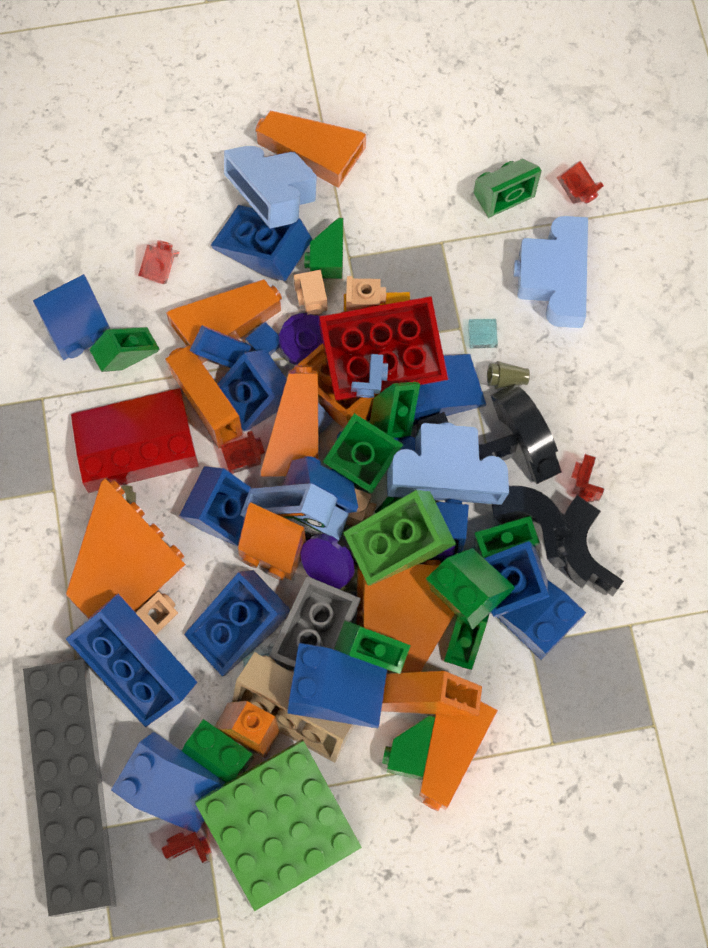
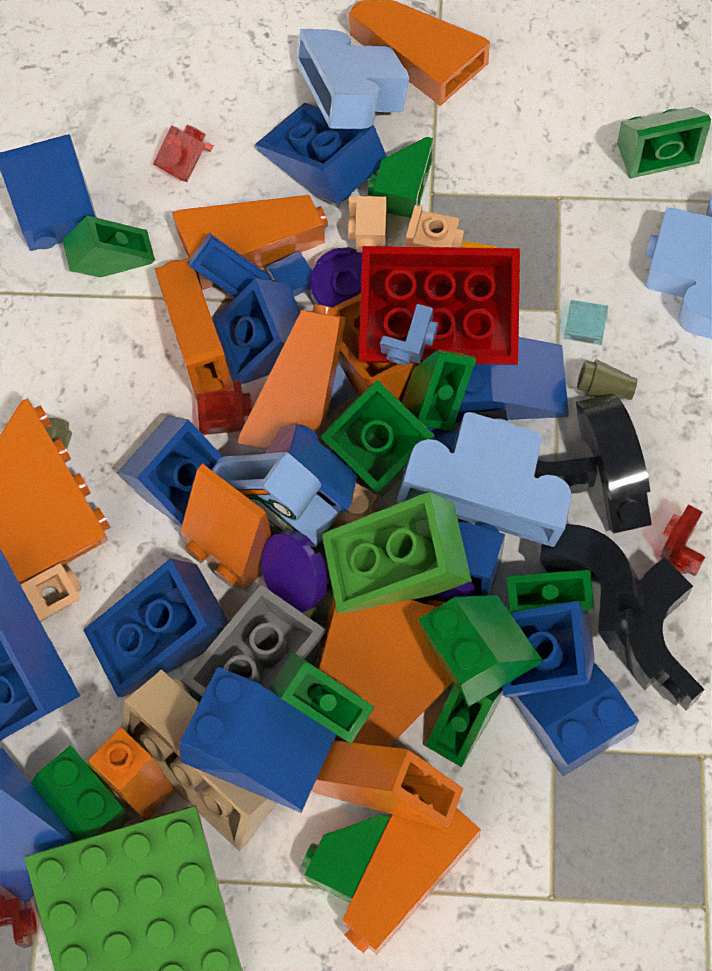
camera: 20 degrees right, 5 degrees down
red slope [71,388,199,493] -> none

